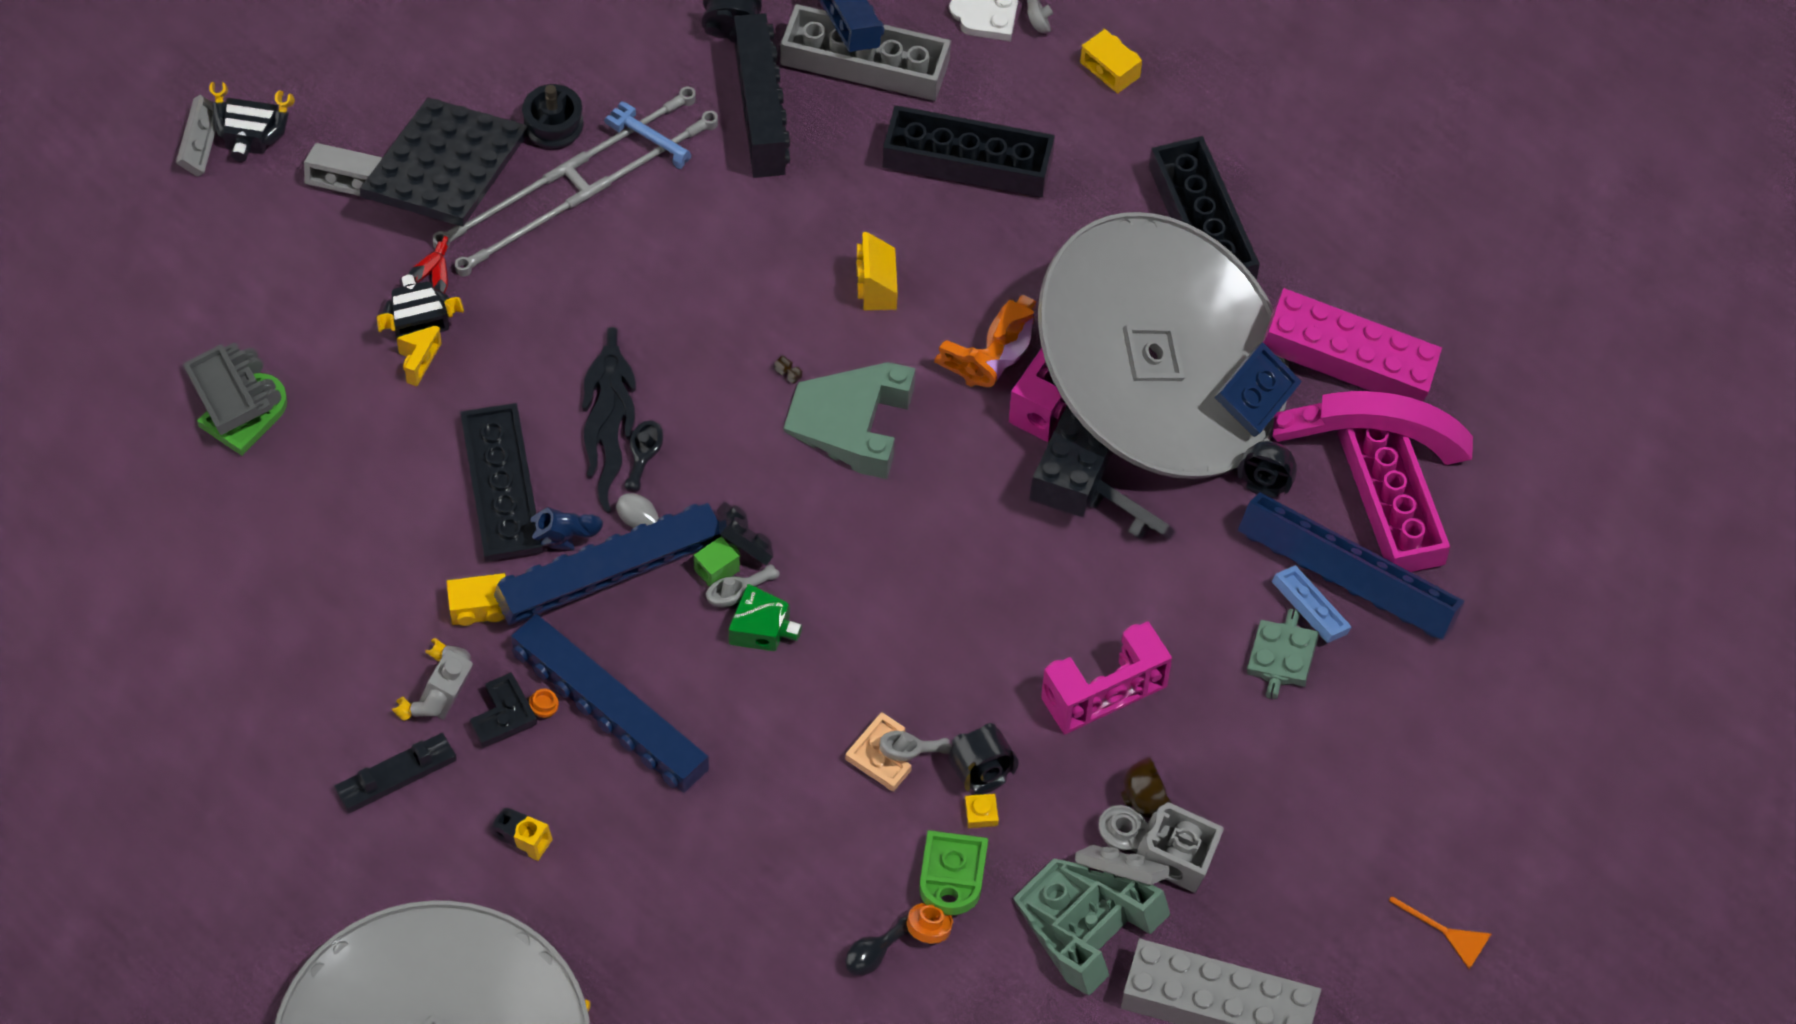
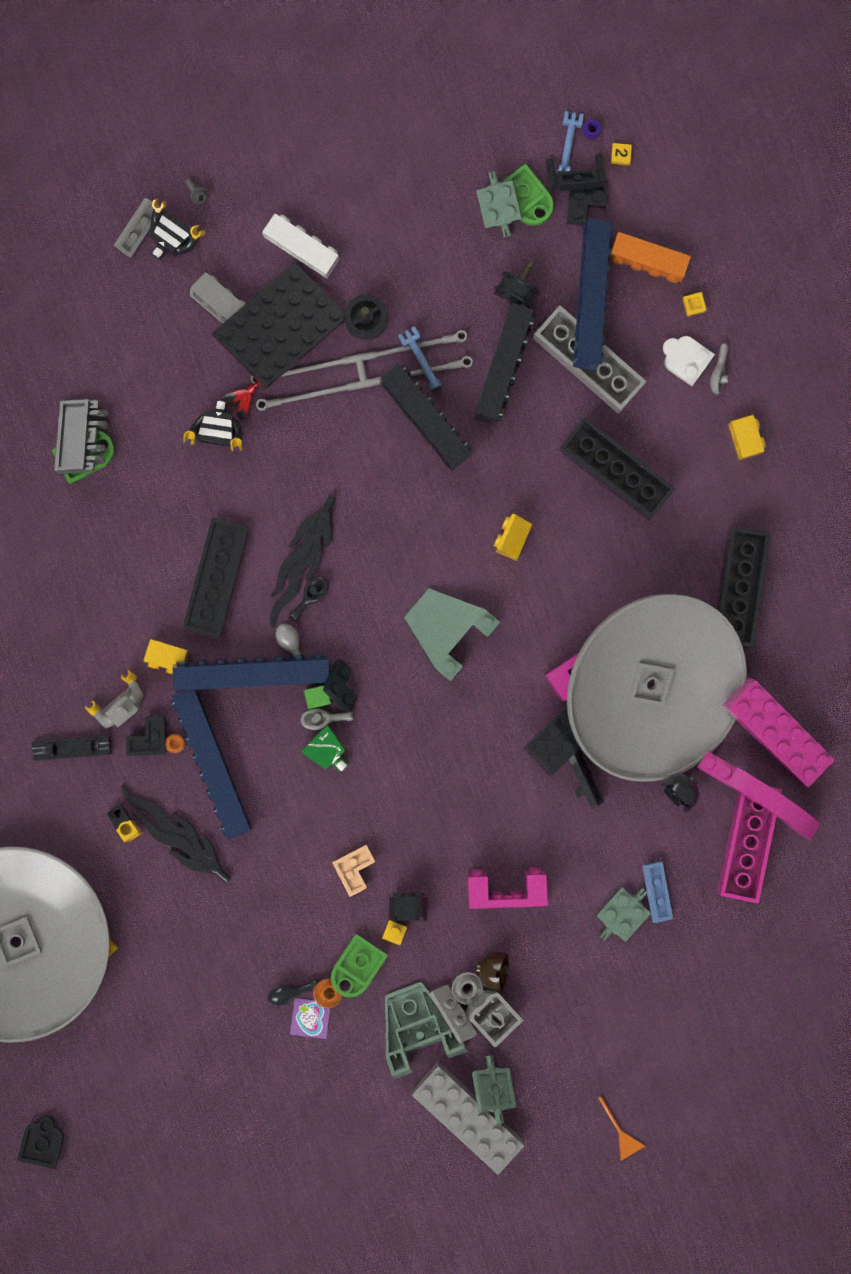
camera: 30 degrees right, 30 degrees up
yellow slope [397,326,442,386] -> none
dark blue animal [531,507,603,551] -> none
dark brown piece [773,355,803,384] -> none
light grey piece [879,731,952,761] -> none
orange hips [934,295,1036,387] -> none
dark blue plate [1214,342,1302,437] -> none
dark blue brick [1237,493,1465,640] -> none
none -> black piece [121,784,231,884]
none -> dark grey plate [185,178,208,205]
none -> white brick [262,214,340,278]
none -> sticker [290,998,330,1039]
none -> black brick [380,363,472,472]
none -> sand green plate [472,1055,516,1124]

